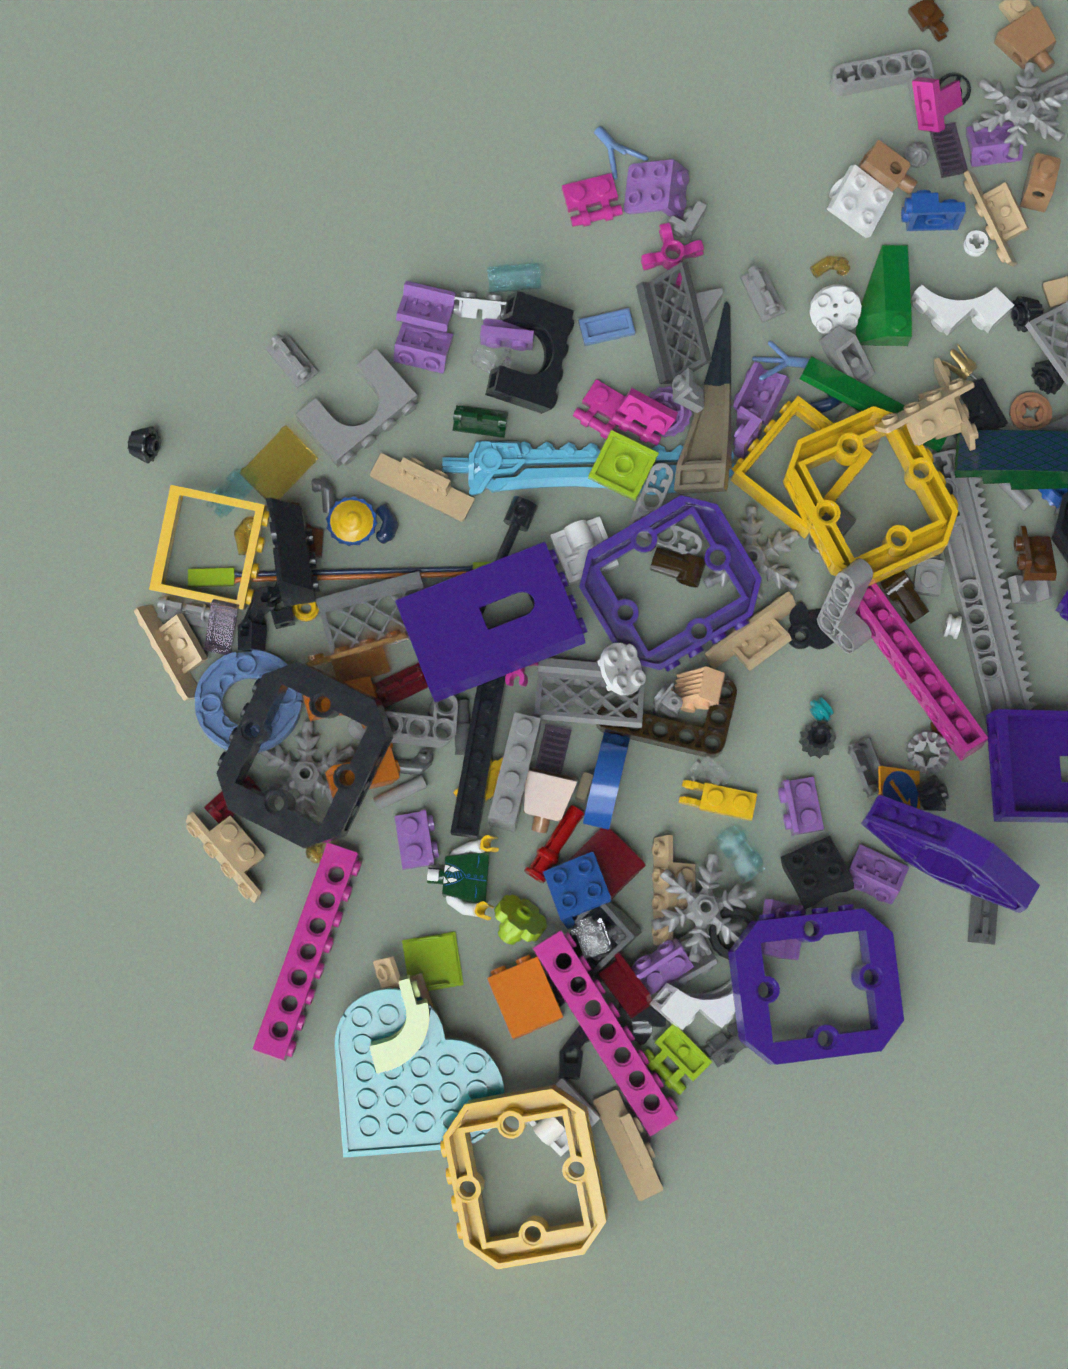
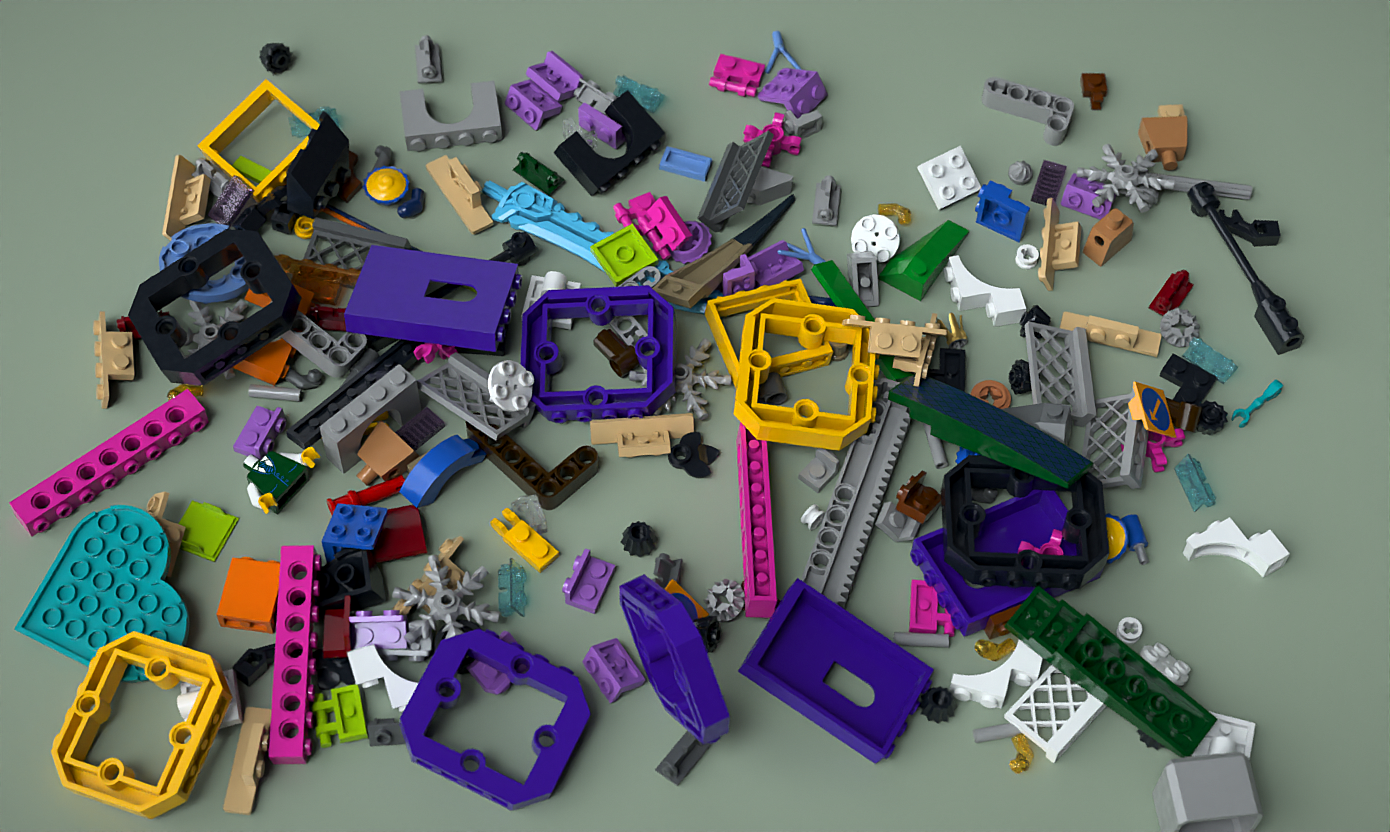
camera: 30 degrees right, 20 degrees down
clear yellow piece [239,425,318,500] -> none
yellowish green arch [370,975,430,1073] -> none
lime plant [494,894,547,945] -> none
clear bracket [570,916,612,959] -> none
light grey hinge [653,683,683,718] -> none
light grey bracket [672,368,704,413] -> none
light nougat brick [673,666,725,713] -> none
black brick [780,836,854,910] -> none
teal plate [809,697,834,722] -> none
light grey beam [817,558,873,654] -> none
medium nougat torso [858,140,918,194] -> none
dark brown piece [880,570,930,624] -> none
dark pink piece [912,72,971,132] -> none

